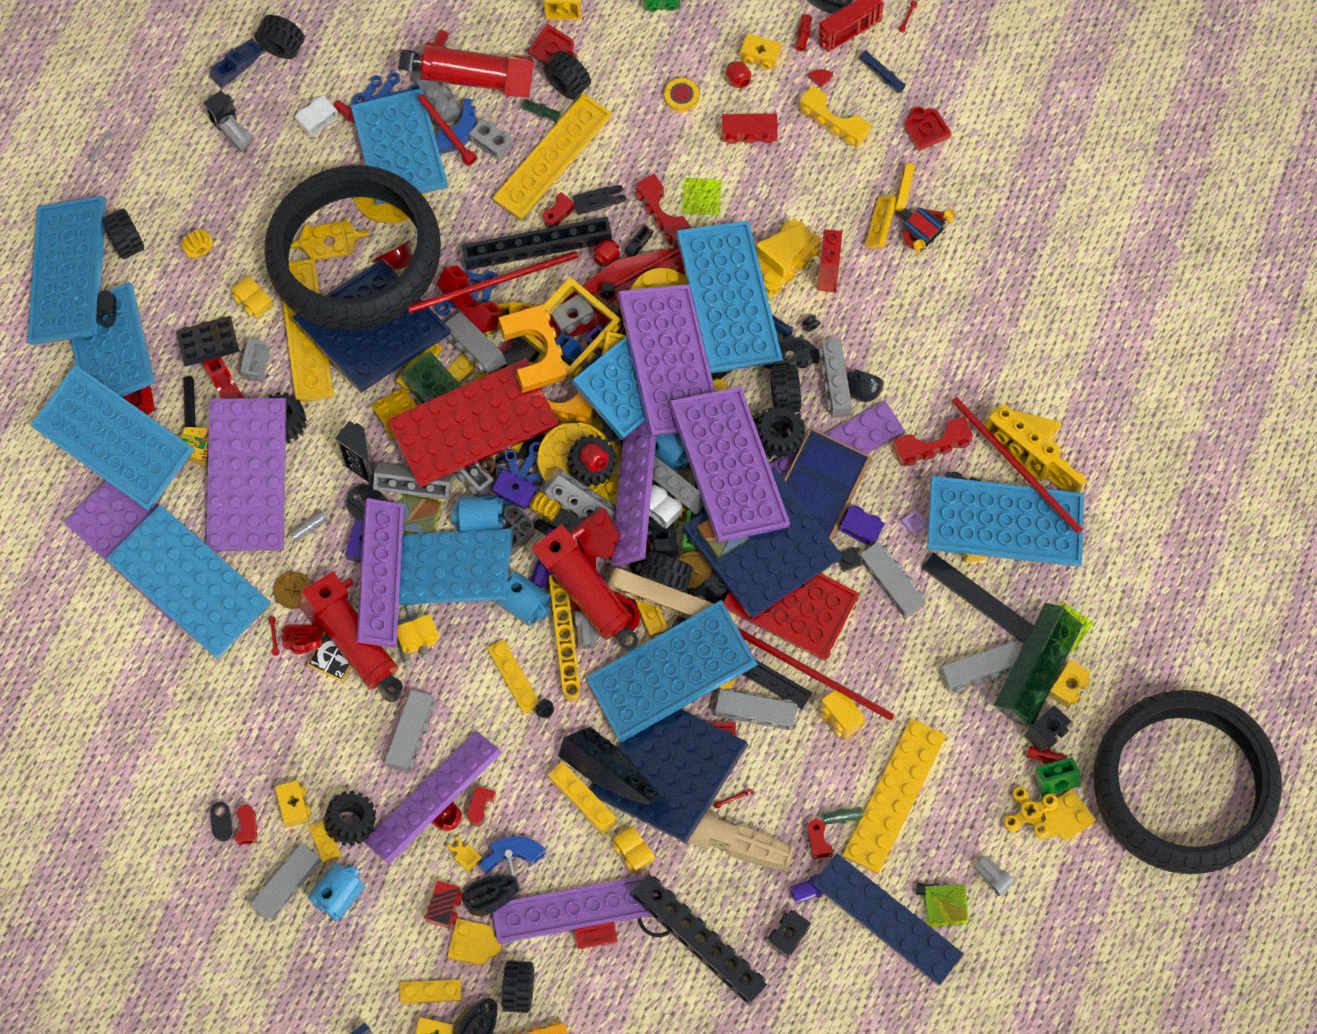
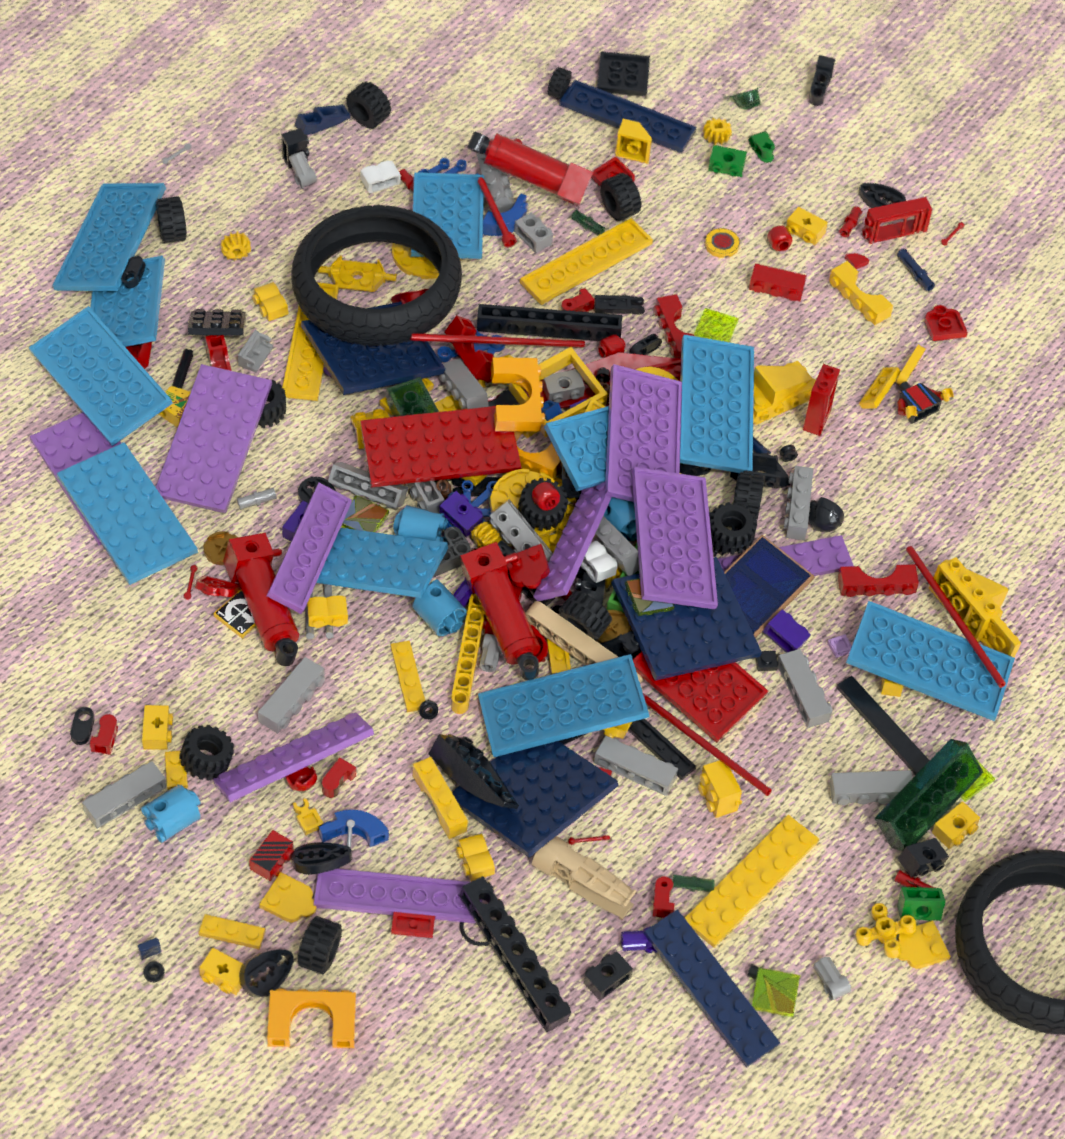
camera: 10 degrees right, 15 degrees down
black slope [335,421,374,486] -> none

